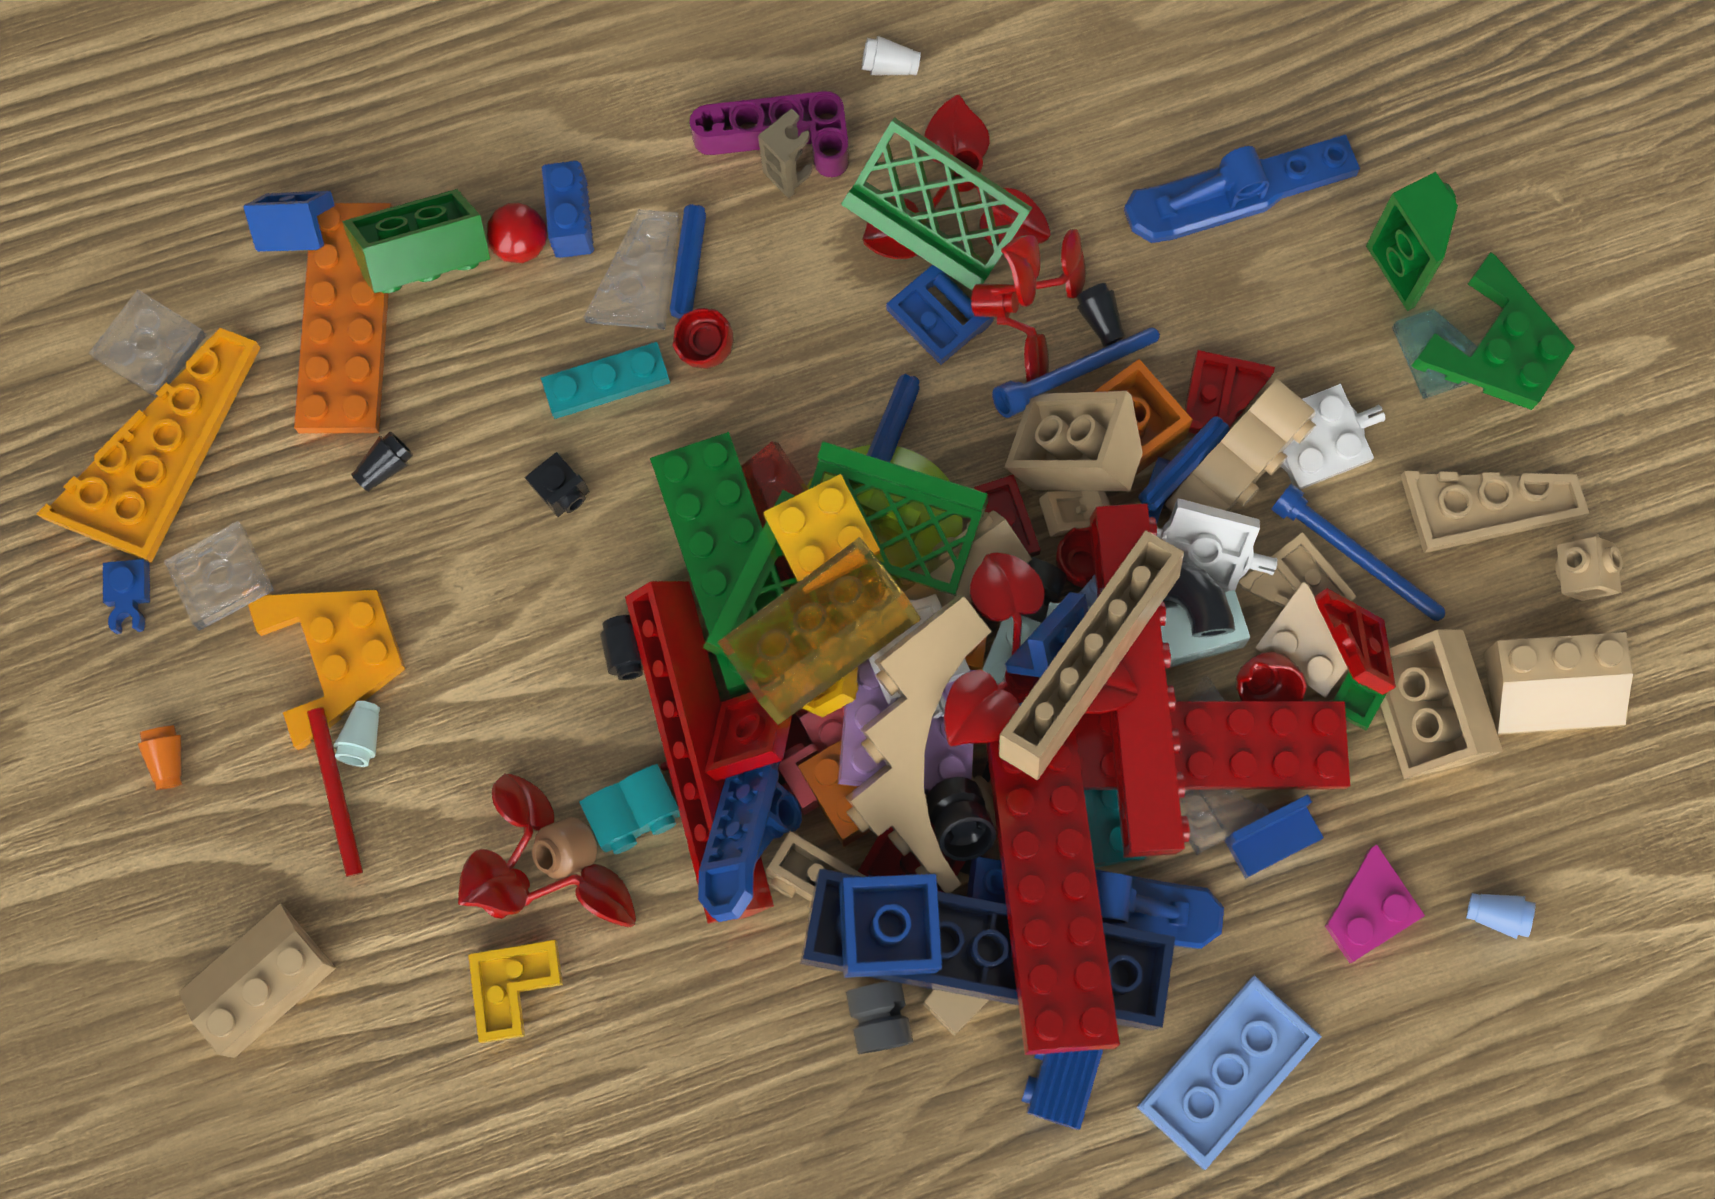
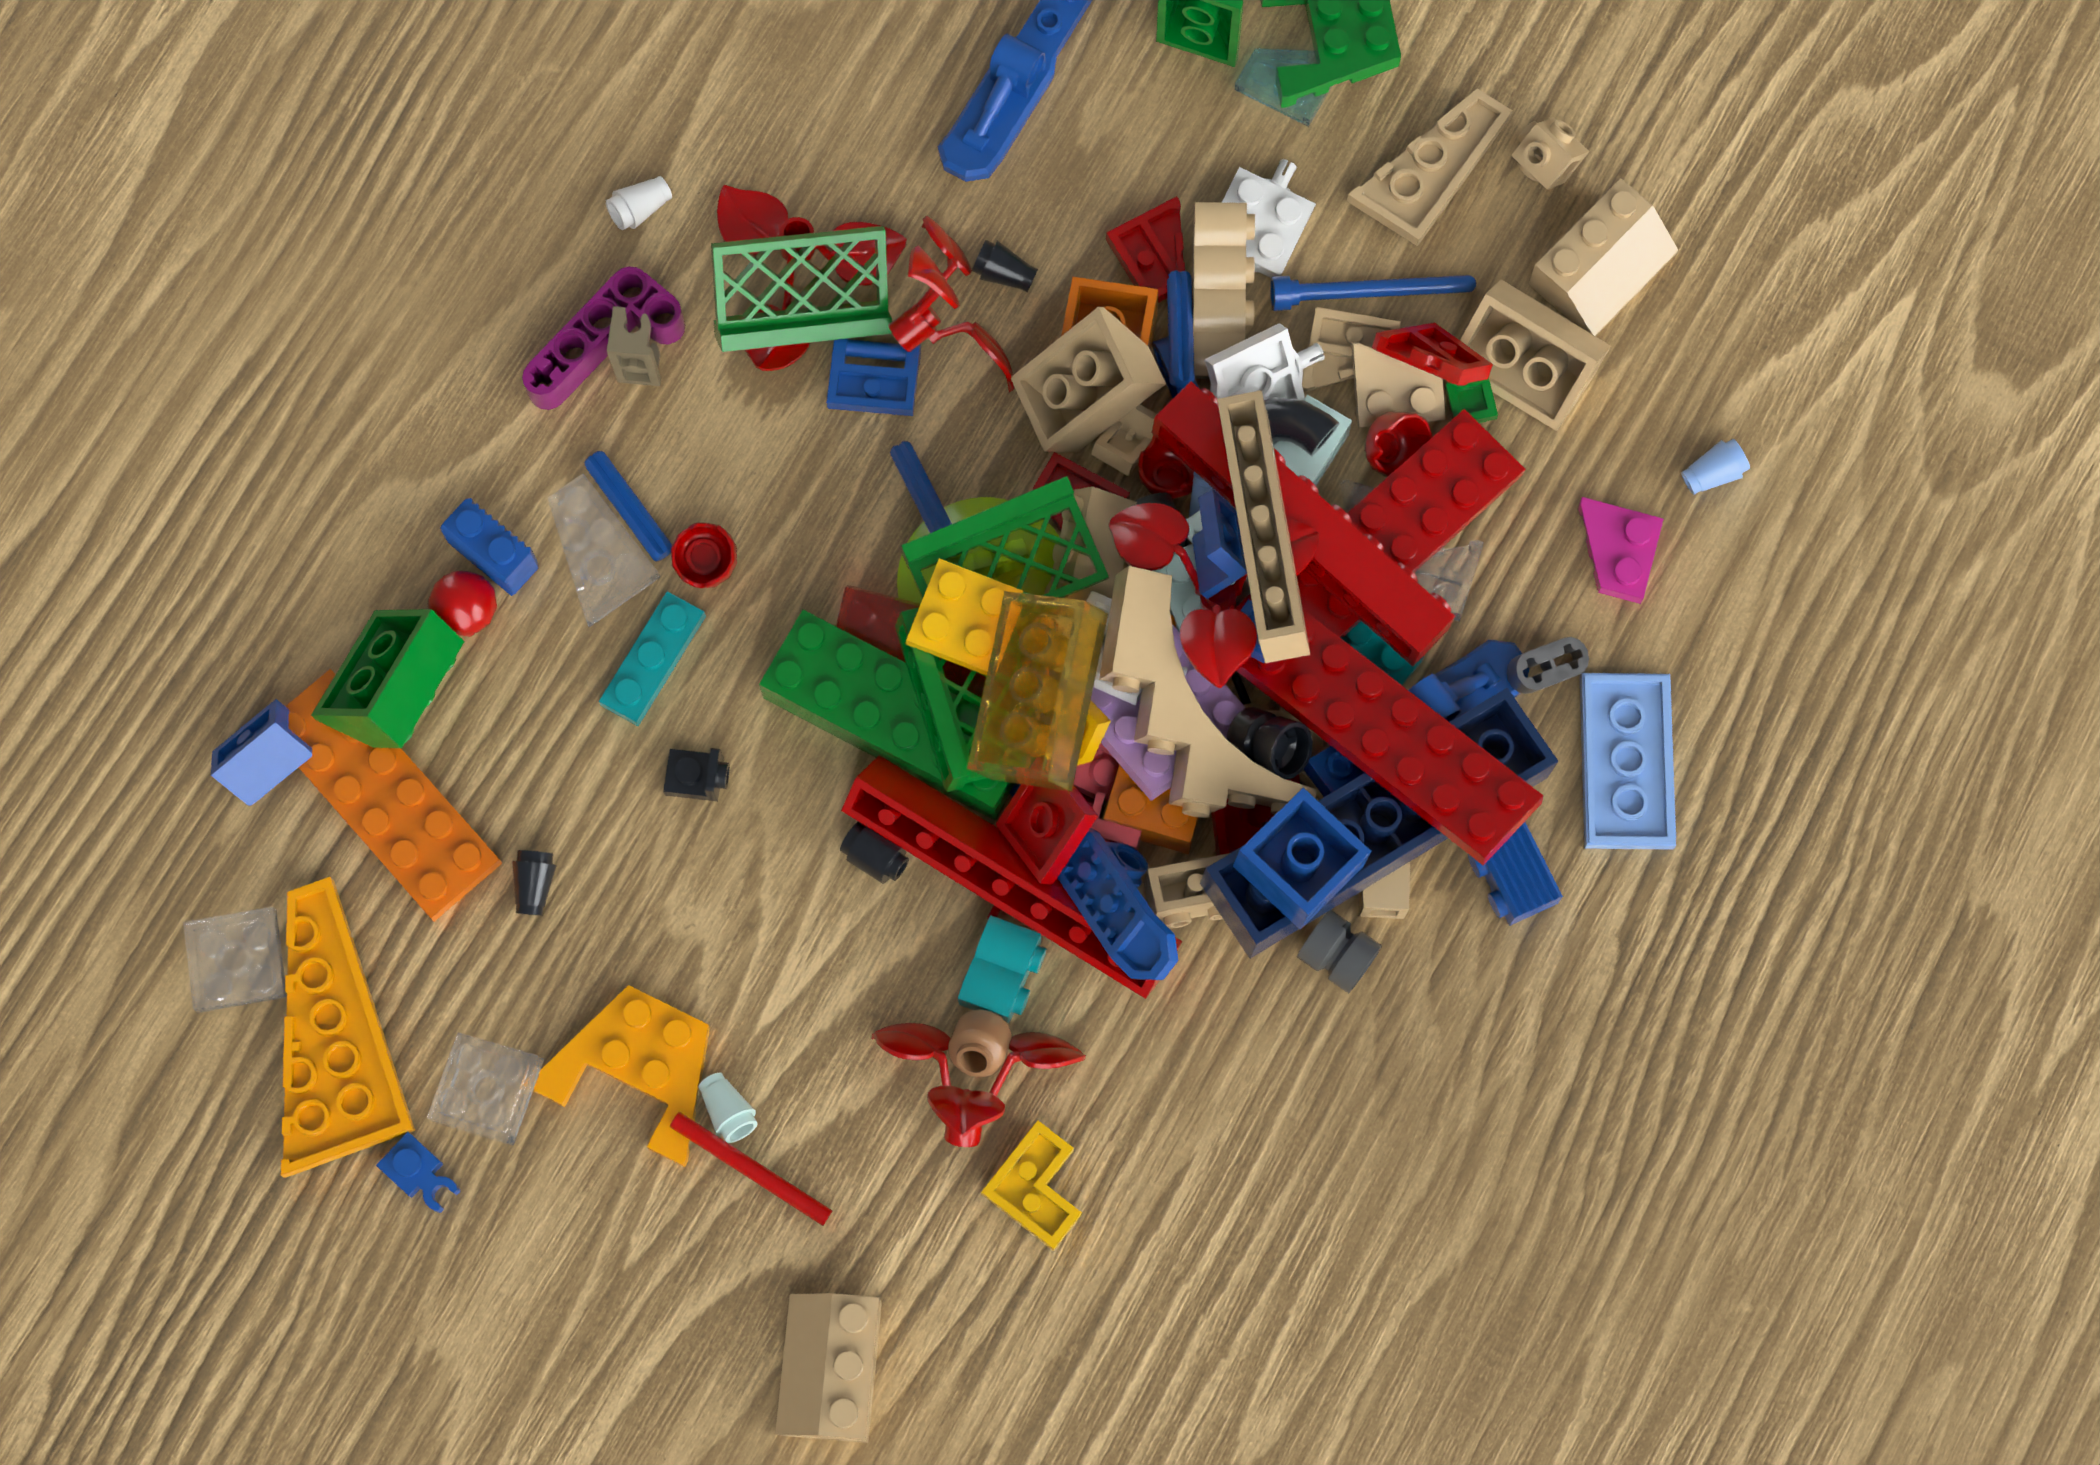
camera: 45 degrees left, 0 degrees up
orange cone [137,725,182,790] -> none
blue piece [992,327,1160,418] -> none
blue panel [1224,795,1324,879] -> none
none -> flat silver beam [1507,637,1589,694]

